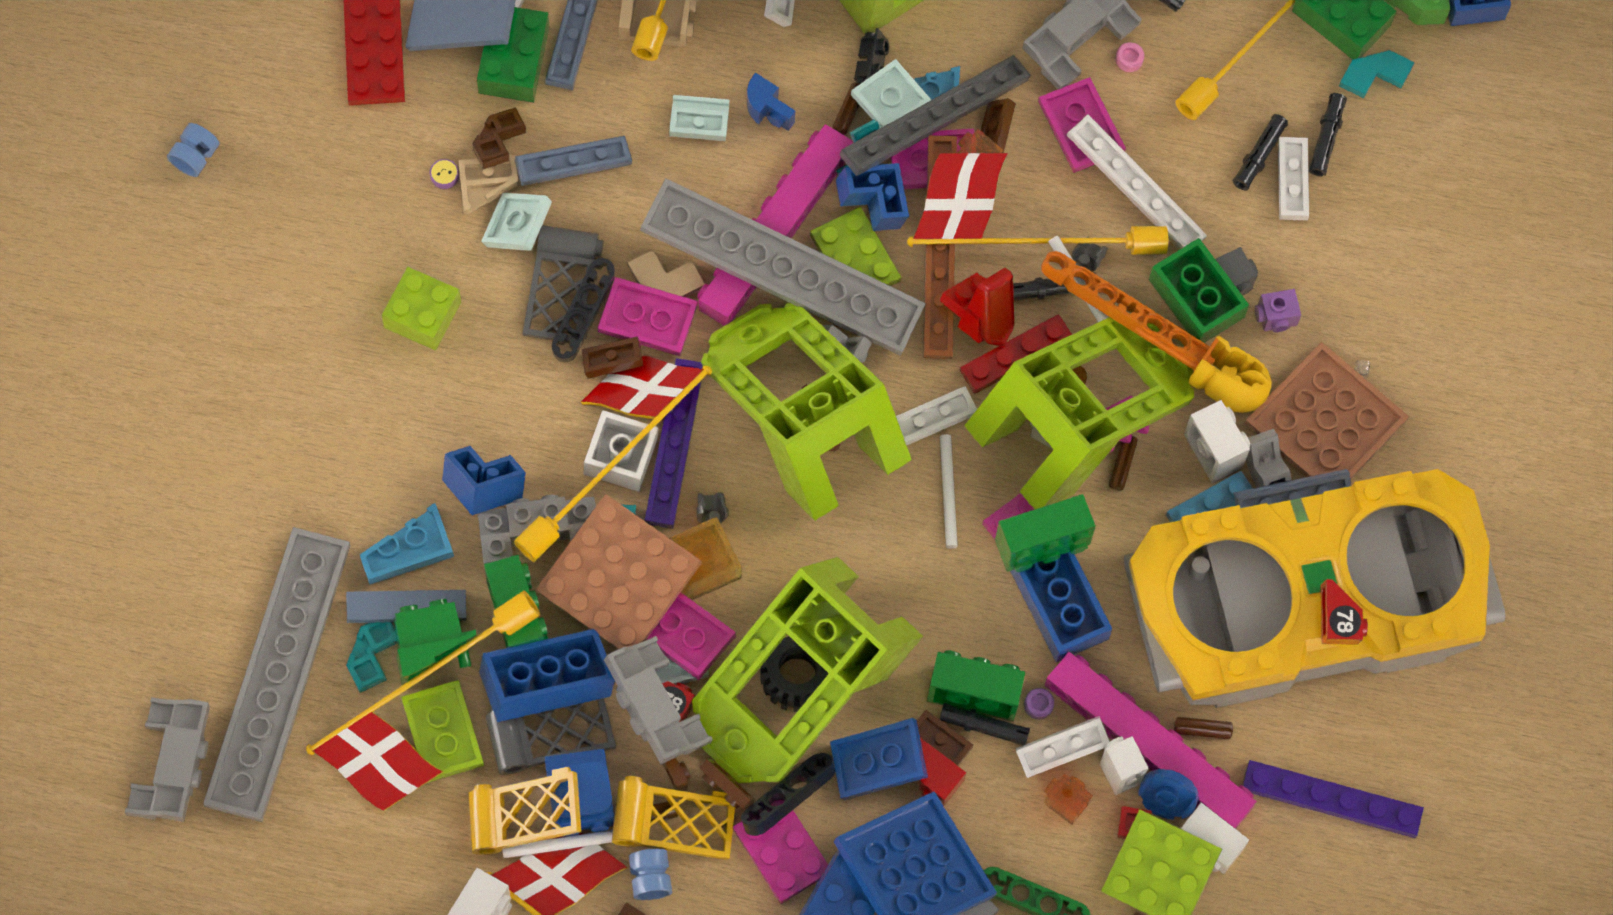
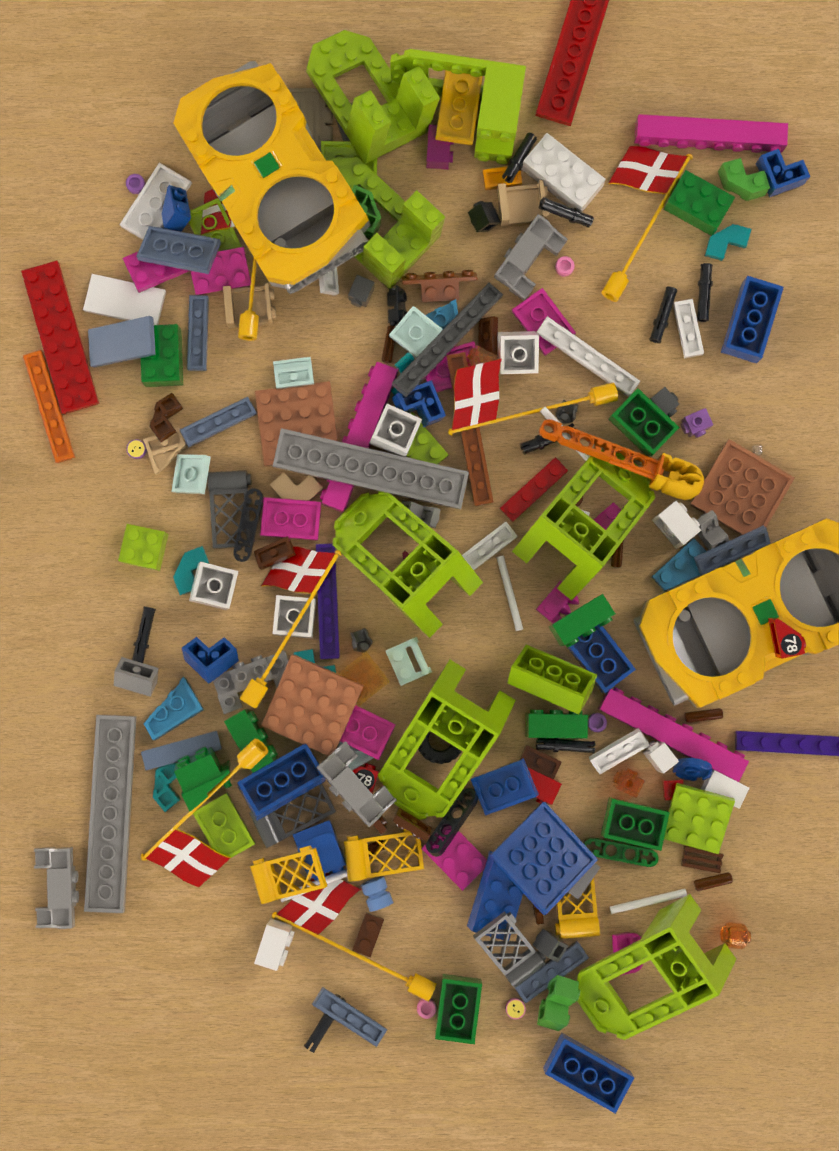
camera: 10 degrees left, 15 degrees up
blue brick [747,72,796,131] -> none
red piece [940,267,1015,346] -> none
none -> orange tile [23,350,75,463]
none -> light grey brick [114,657,159,697]
none -> black pin [132,606,156,663]
none -> teal tile [173,546,210,595]
none -> white brick [189,562,238,610]
none -> nougat plate [255,381,338,466]
none -> dark grey brick [348,275,375,307]
none -> white brick [369,404,422,457]
none -> light aqua plate [386,637,432,686]
none -> dark orange bracket [402,270,478,302]
none -> white brick [497,331,539,374]
none -> lime brick [507,644,597,714]
none -> green brick [601,797,670,851]
none -> blue brick [721,275,784,364]

